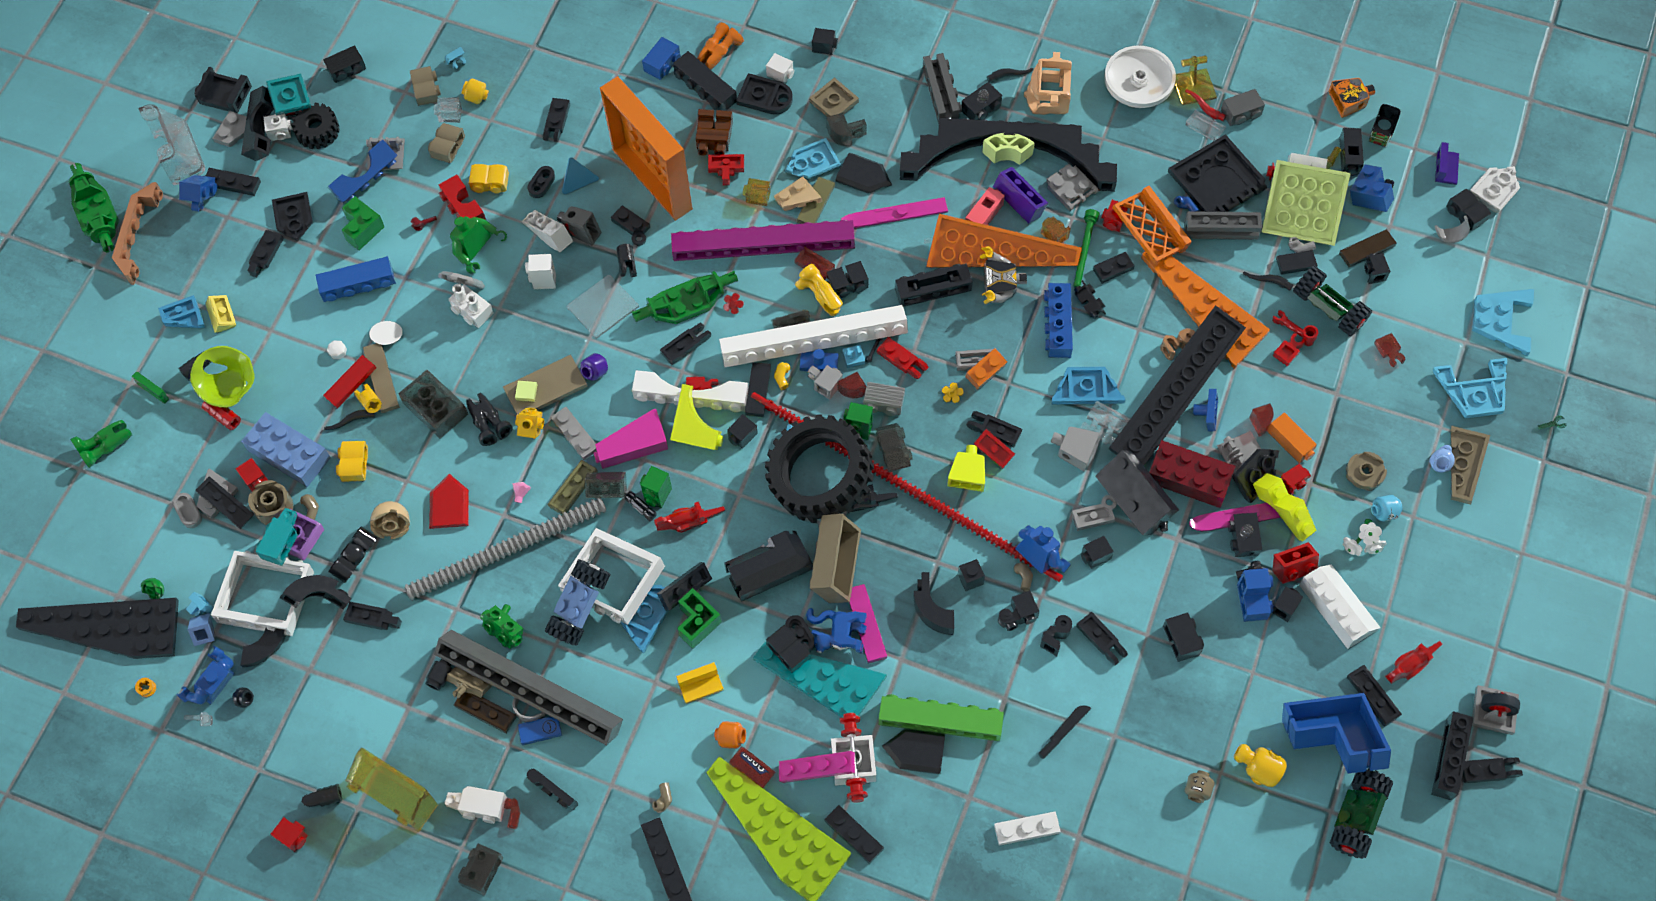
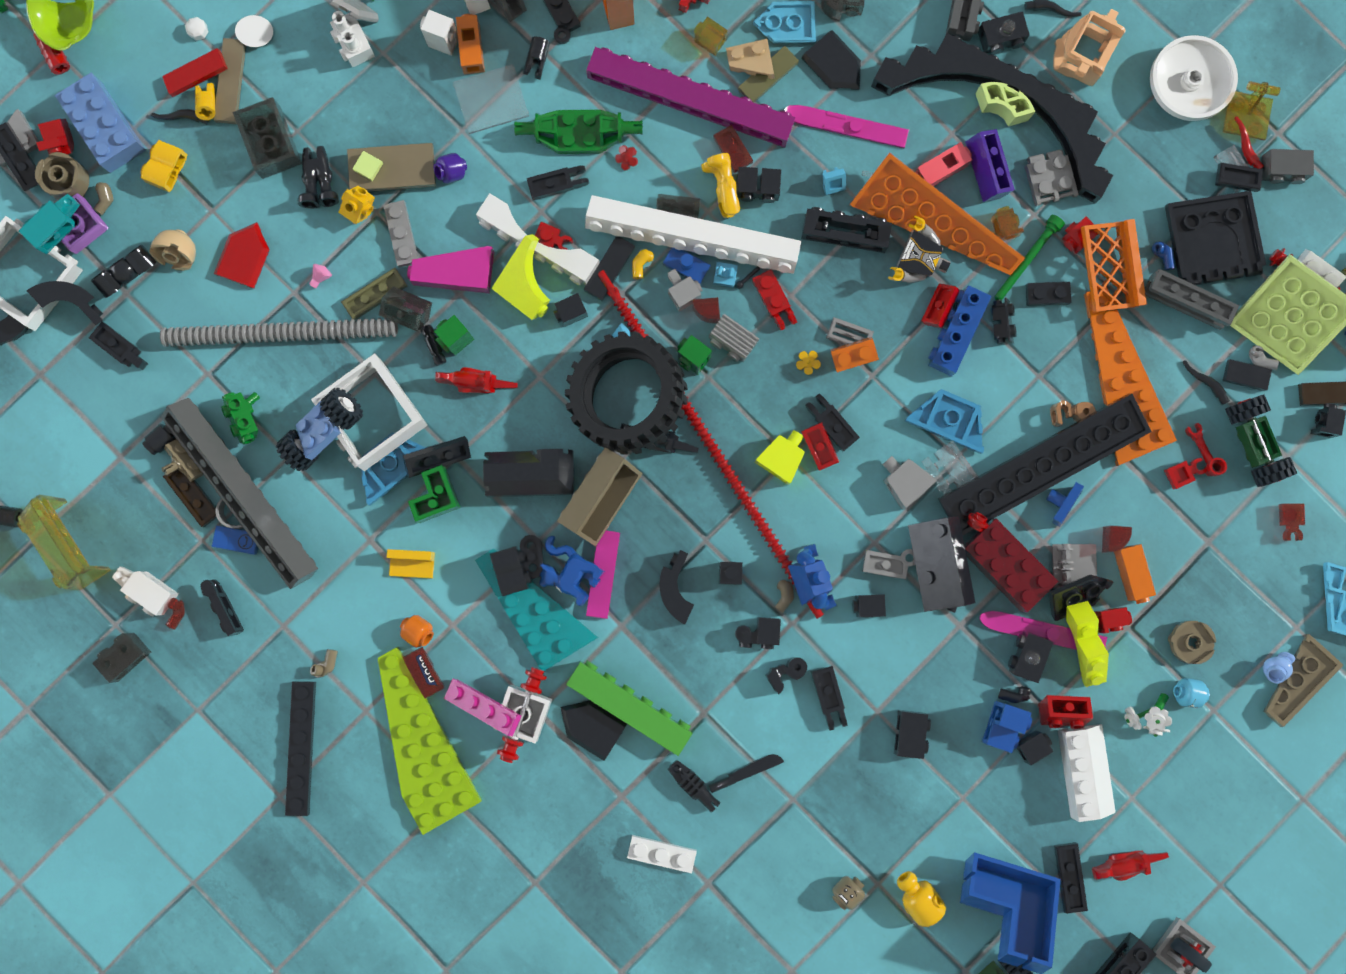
camera: 20 degrees right, 20 degrees up
black plate [824,805,884,864] -> none
clear smoke brick [875,423,913,472] -> none
none -> orange brick [456,14,485,75]
none -> black hinge [667,760,721,813]
none -> medium azure tile [823,167,846,195]
none -> red plate [921,283,960,328]
none -> red plate [967,512,989,532]
none -> black tile [1215,162,1263,192]

